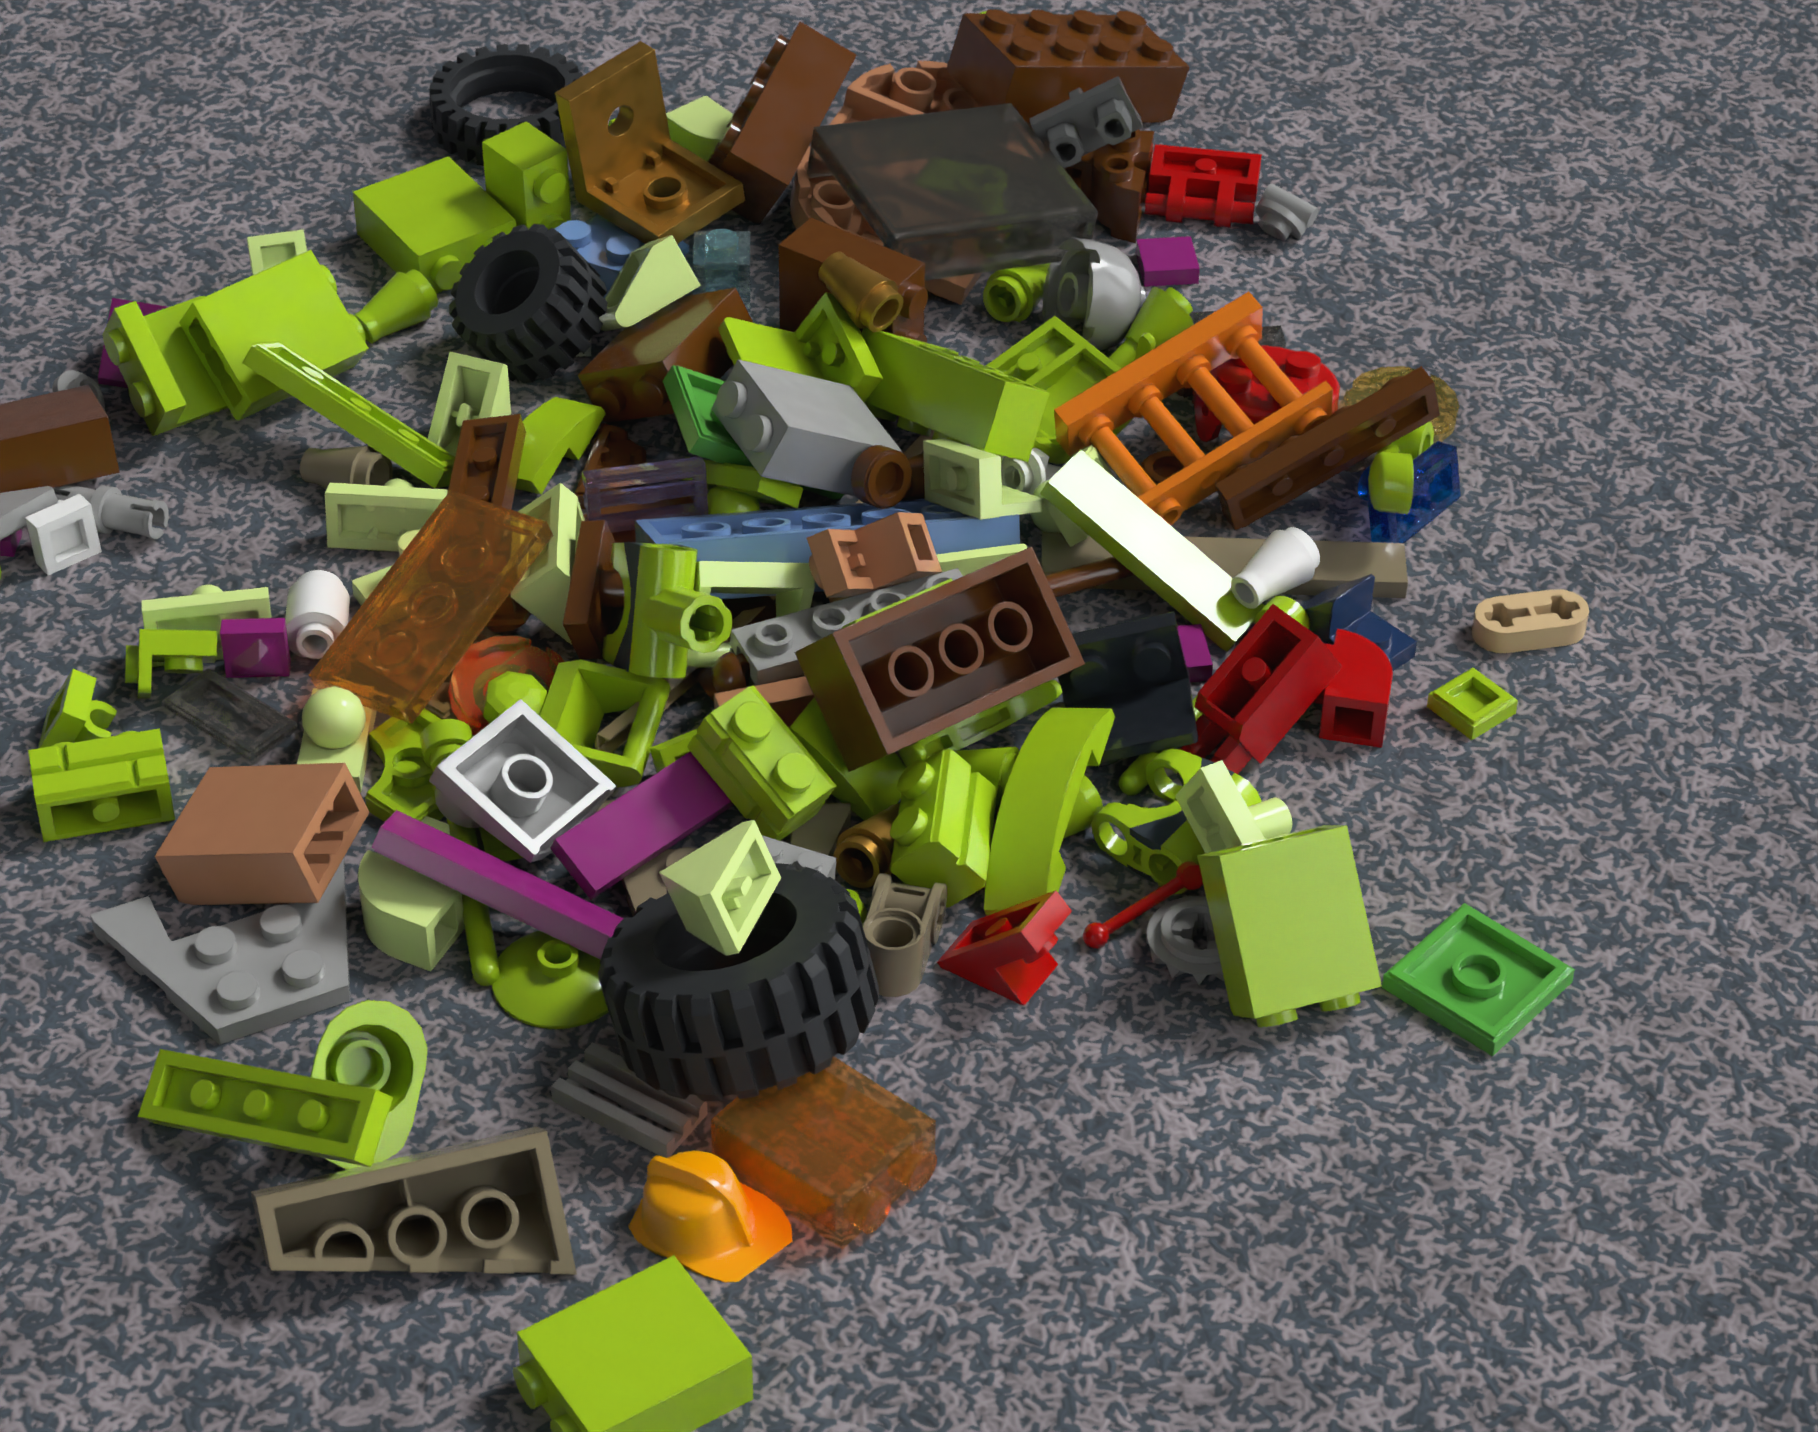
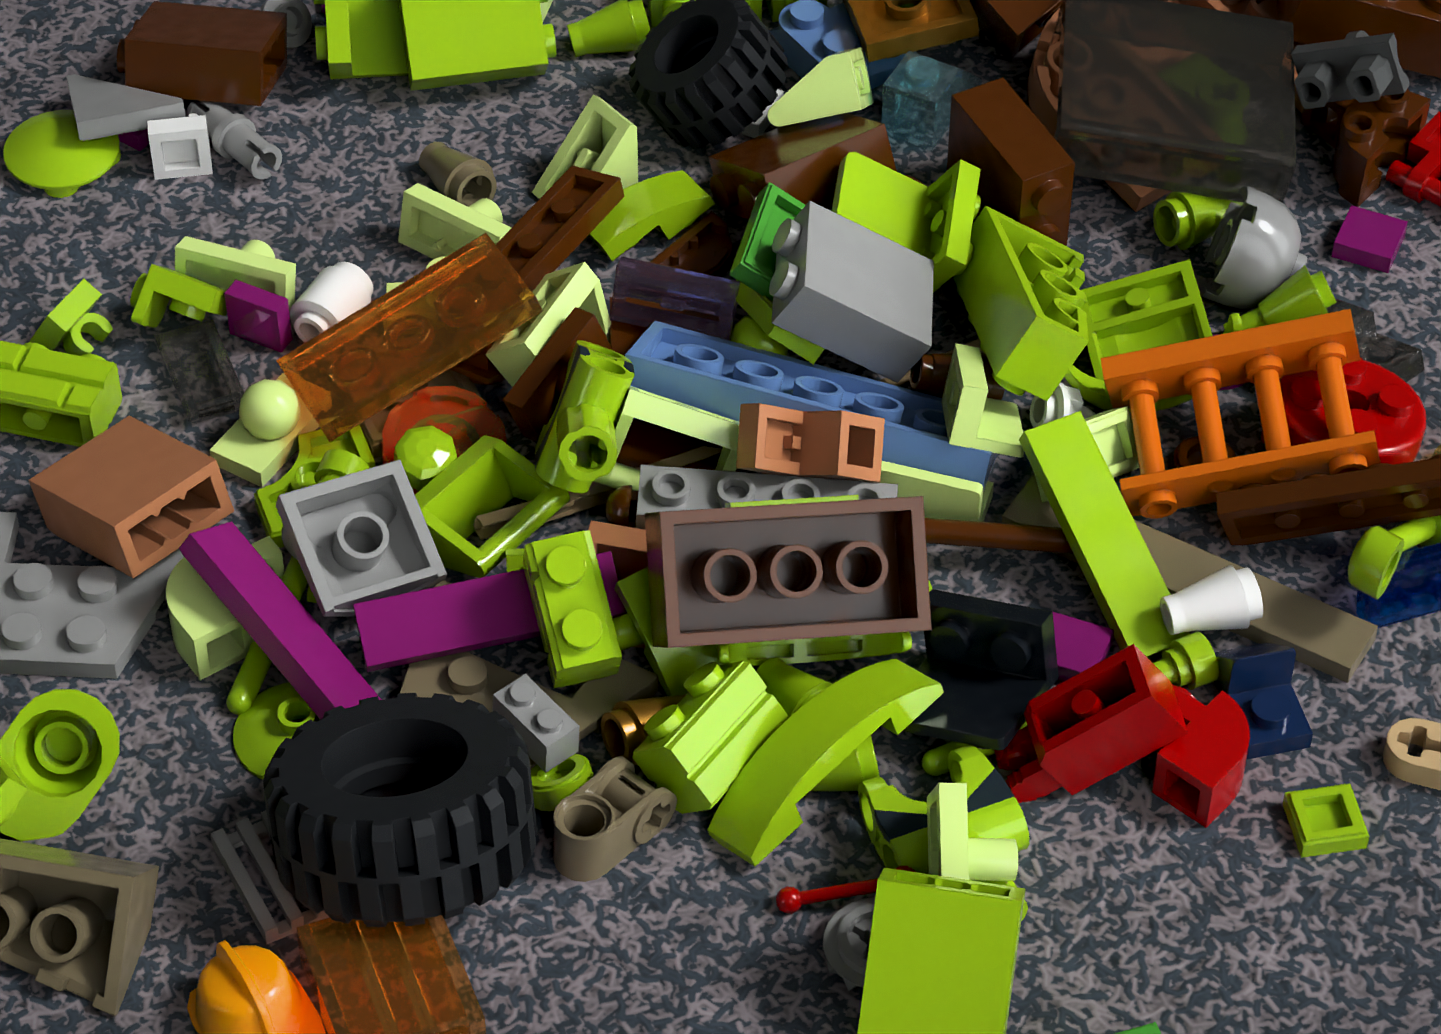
camera: 30 degrees right, 5 degrees up
lime tile [243,342,455,489] -> none
yellowish green slope [659,820,781,956] -> none
pearl gold cone [818,252,903,332] -> none
reddish brown tile [851,445,911,509] -> none
red slope [937,890,1072,1006] -> none

